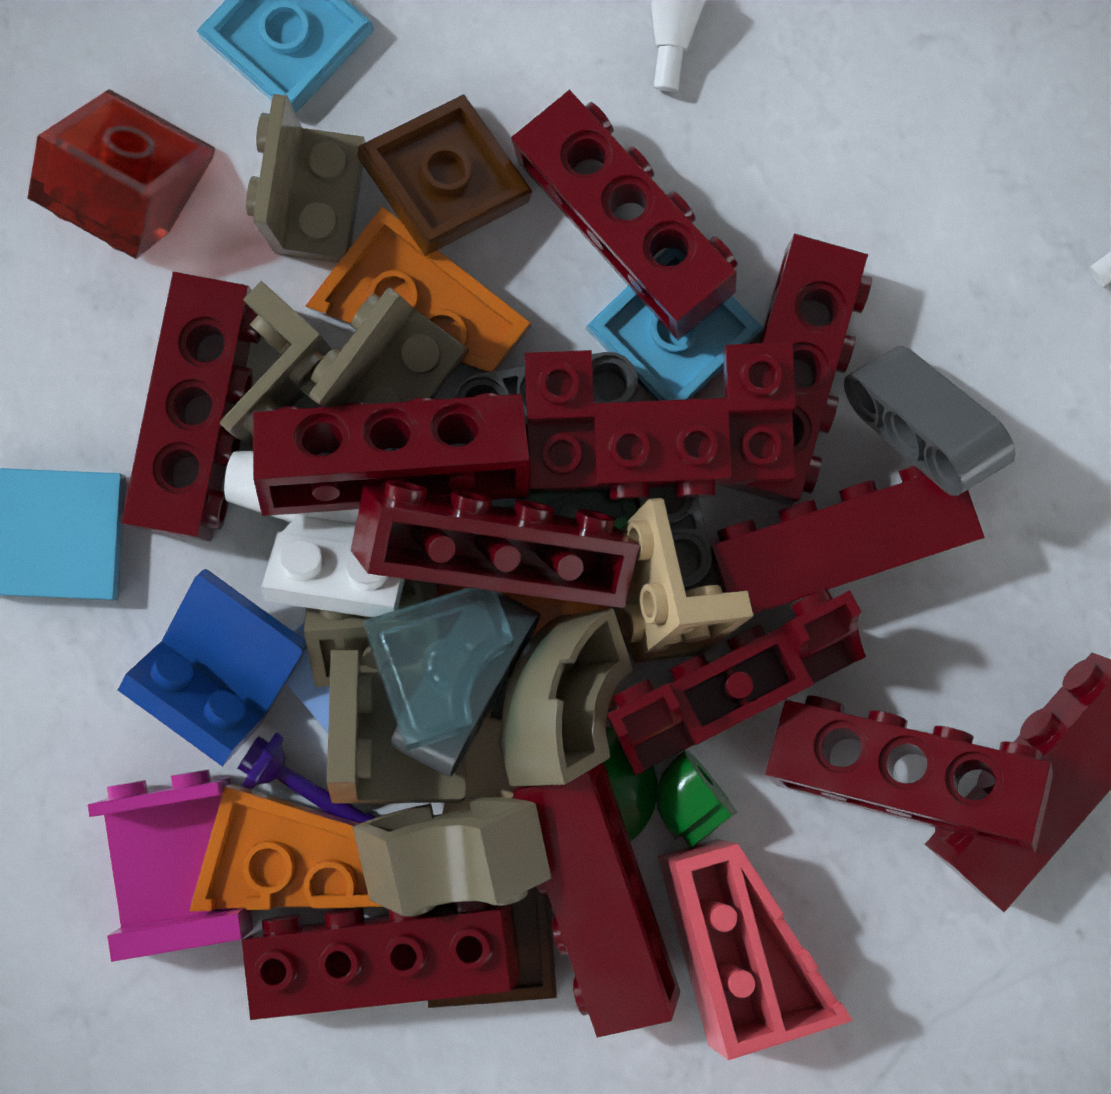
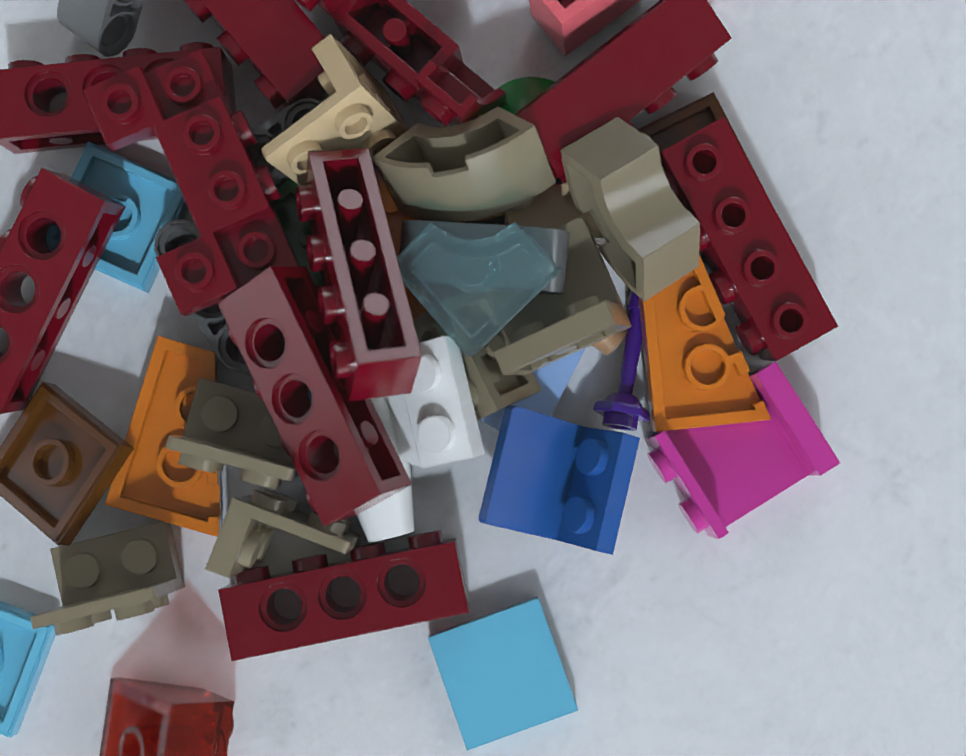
camera: 110 degrees left, 0 degrees up
green piece [656,749,738,848] -> none

